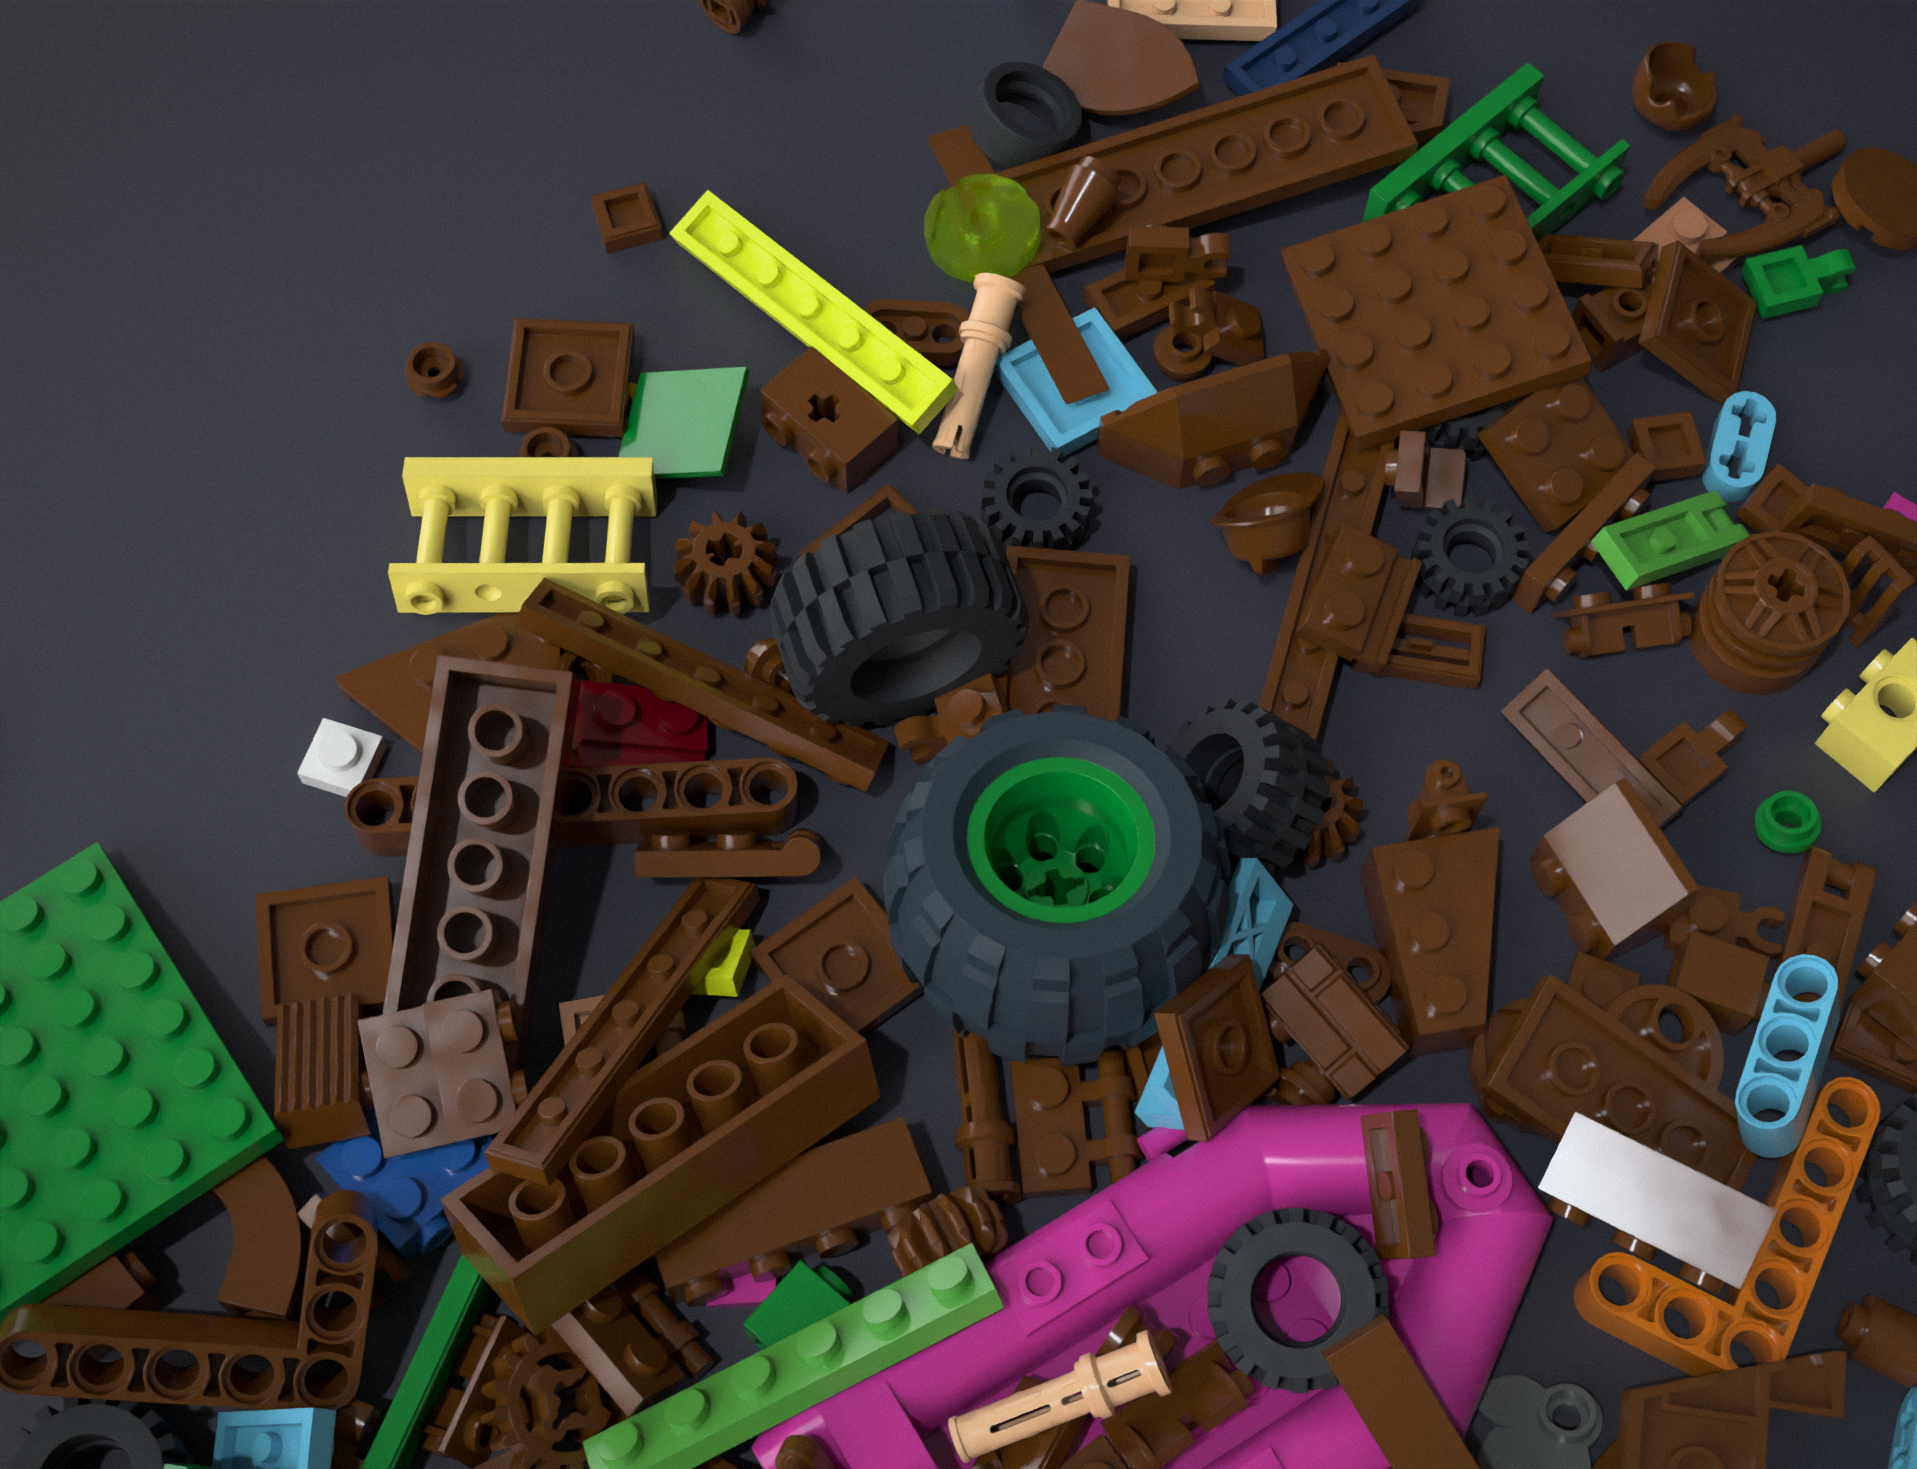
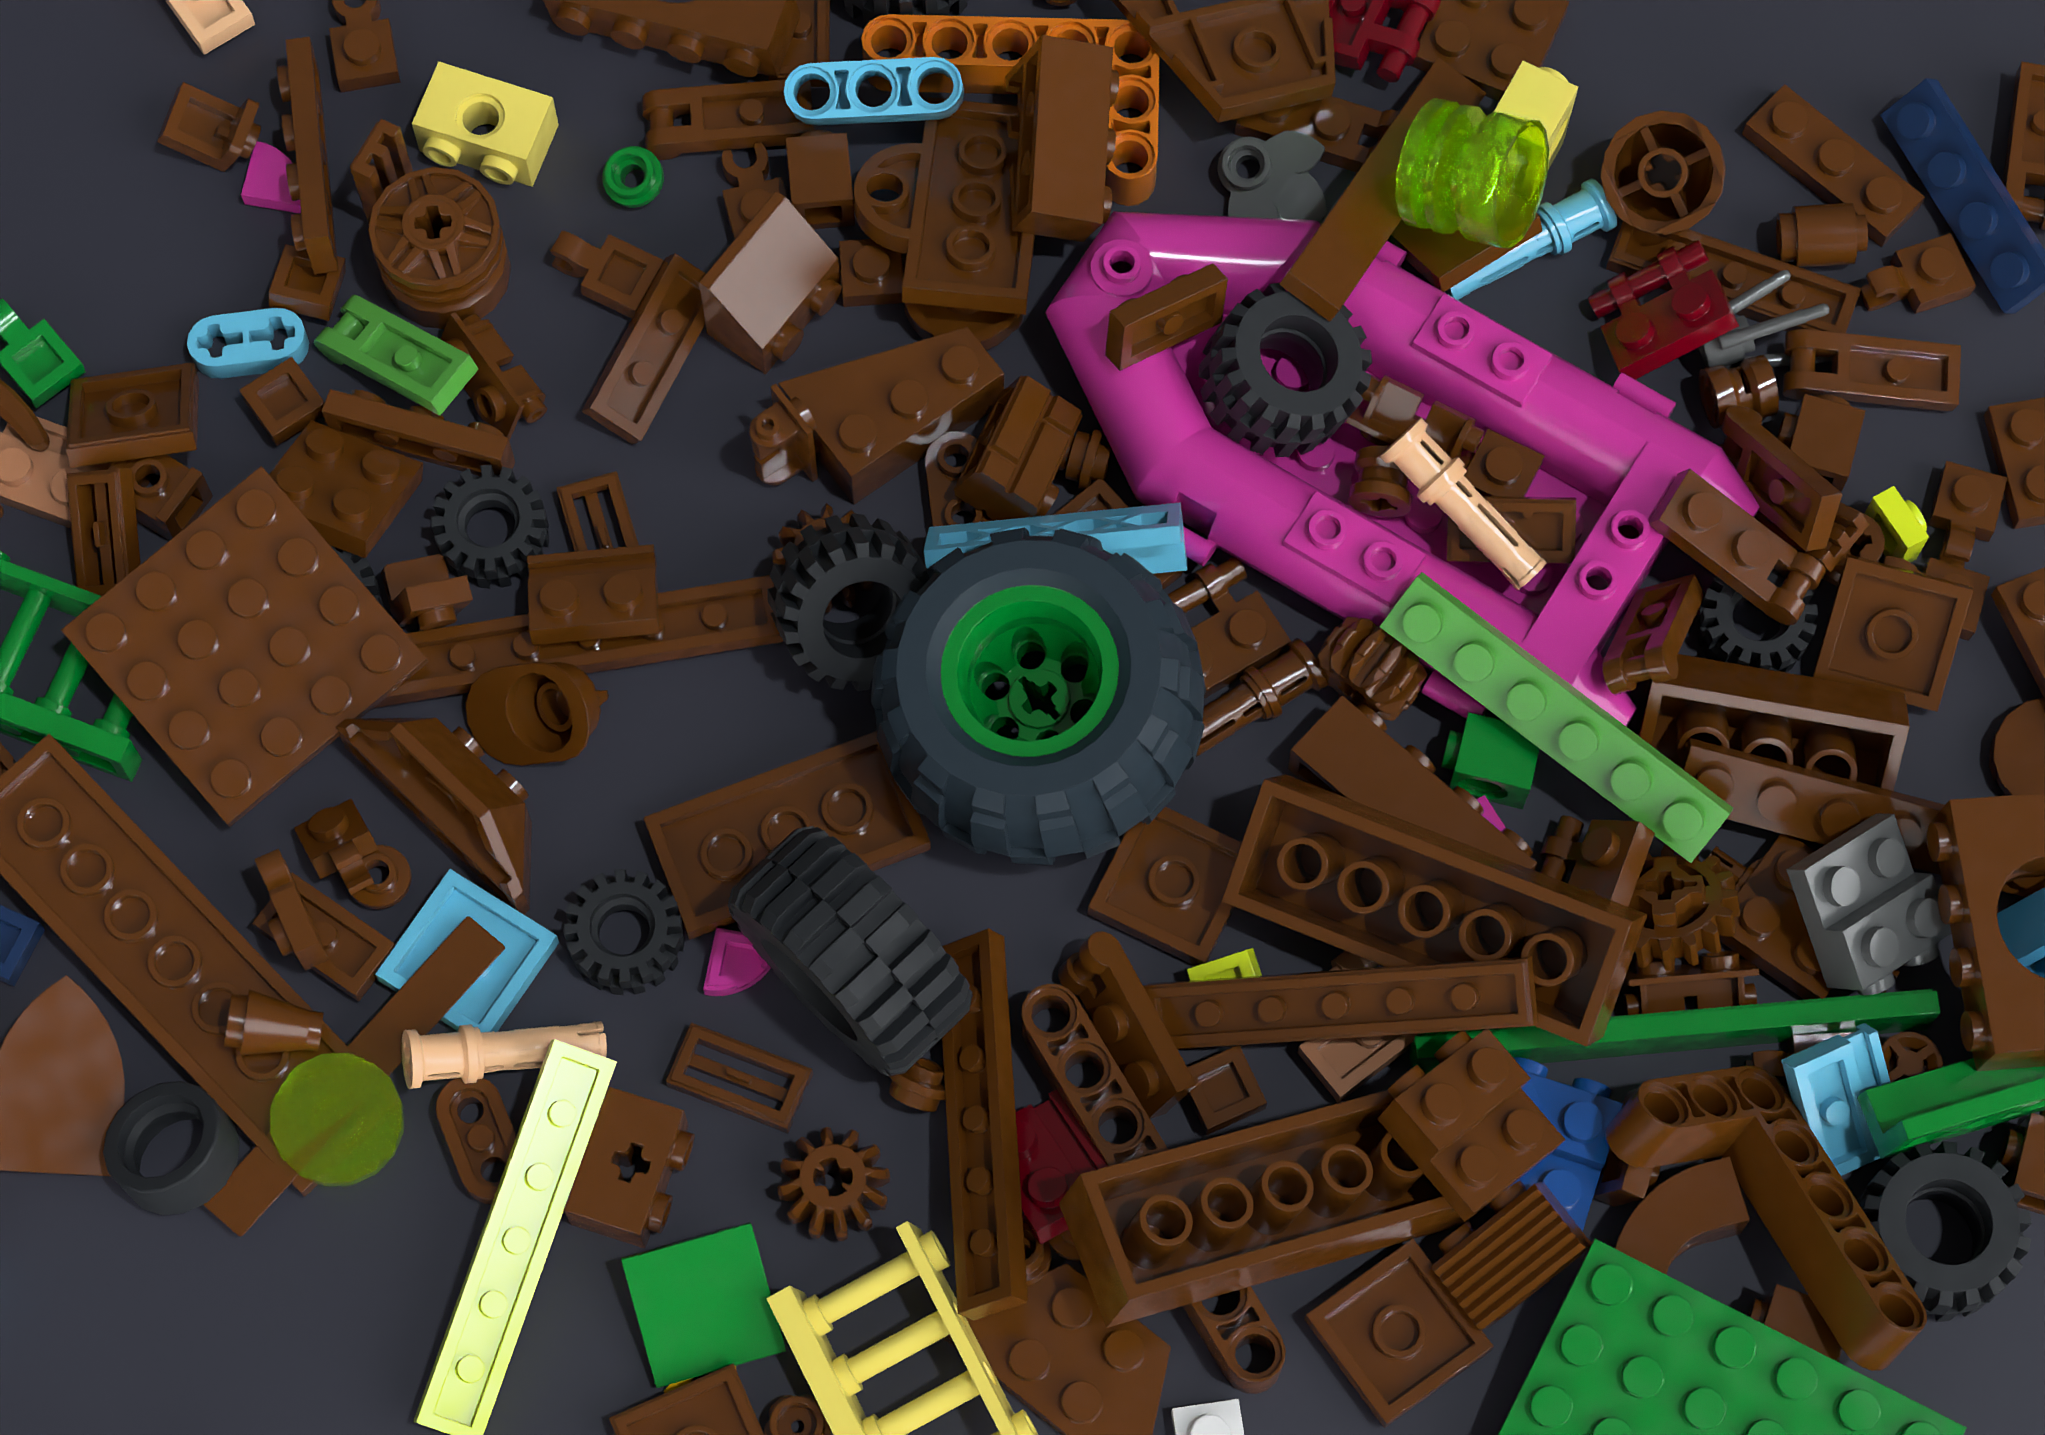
camera: 115 degrees left, 5 degrees up
reddish brown plate [893,673,1009,764] -> none
reddish brown tile [1154,954,1280,1142] -> none
none -> reddish brown plate [1187,1045,1267,1135]

